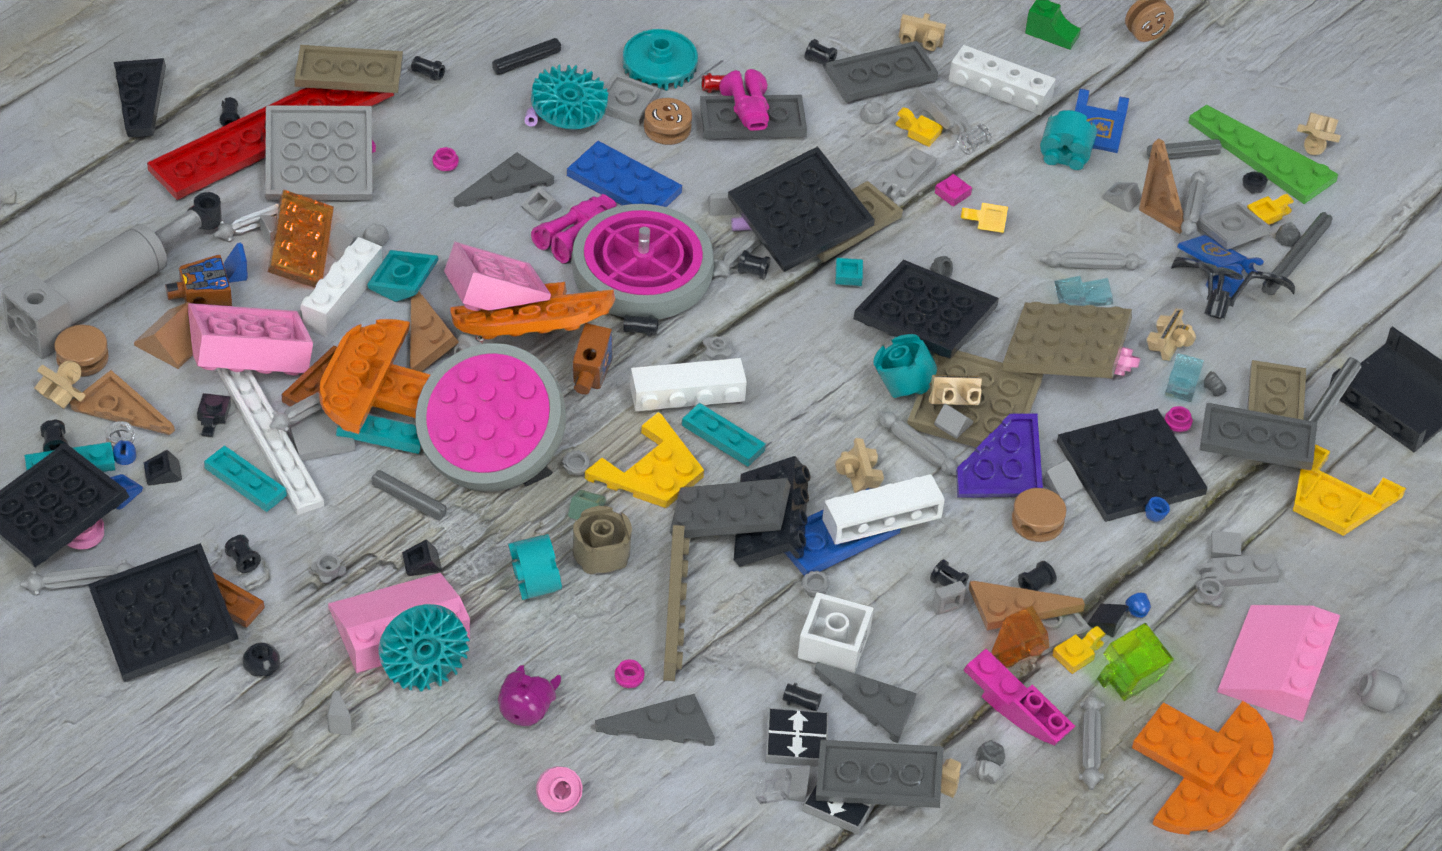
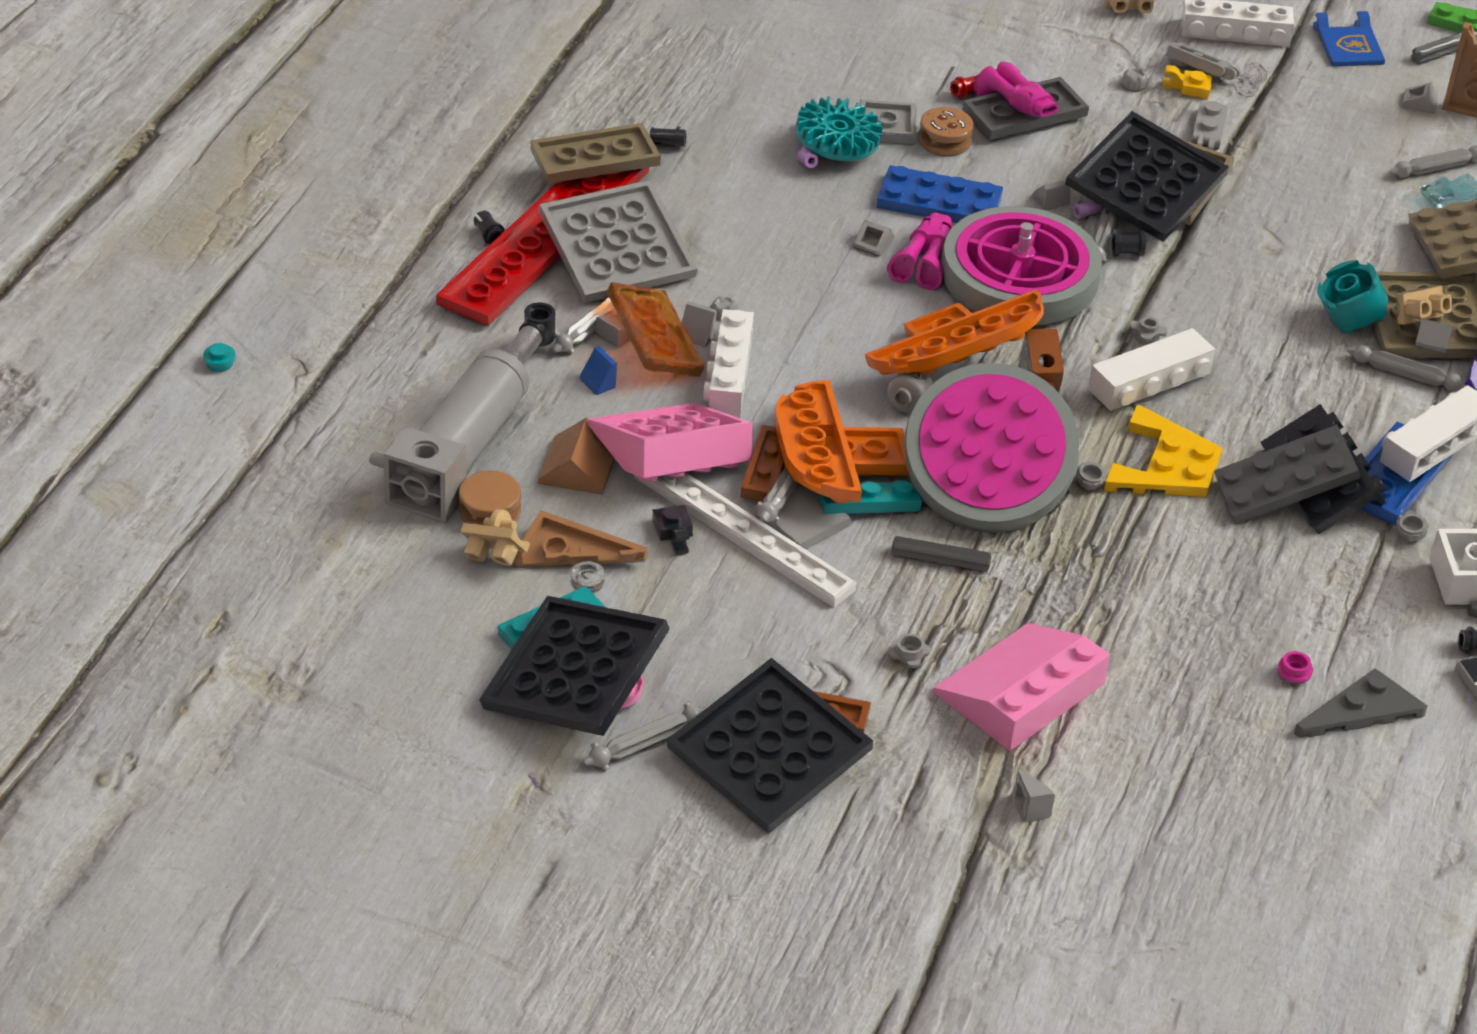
camera: 20 degrees left, 5 degrees down
black bush [40,419,69,452] -> none
blue hinge [113,440,137,465] -> none
black wing [114,58,166,138] -> none
black slope [143,450,182,486] -> none
torso [165,254,232,306] -> none
teal plate [204,445,287,512] -> none
black bush [224,534,261,573] -> none
black plate [243,642,280,676] -> none
teal slope [367,250,439,302] -> none
teal wheel [378,604,470,691] -> none
black slope [402,539,442,576] -> none
medium nougat wing [410,291,459,372] -> none
dark pink plate [432,147,459,171] -> none
bright pink slope [444,241,551,311] -> none
dark grey wing [454,152,554,208] -> none
black axle [492,38,561,74] -> none
magenta hair [498,665,561,726] -> none
teal brick [508,534,562,600] -> none
bright pink plate [536,766,583,812] -> none
sand green slope [568,490,607,520] -> none
dark tan brick [572,506,632,574] -> none
teal wheel [622,29,698,91] -> none
black pin [623,315,659,337] -> none
dark tan plate [663,525,690,681] -> none
teal plate [682,403,766,467] -> none
black bush [804,39,837,68] -> none
dark grey plate [825,41,938,102] -> none
teal plate [835,258,863,286] -> none
tan hips [835,438,884,493] -> none
black plate [853,259,999,359] -> none
dark grey piece [930,256,953,278] -> none
dark pink plate [935,174,972,207] -> none
yellow plate [961,203,1008,233] -> none
teal brick [1040,110,1097,170] -> none

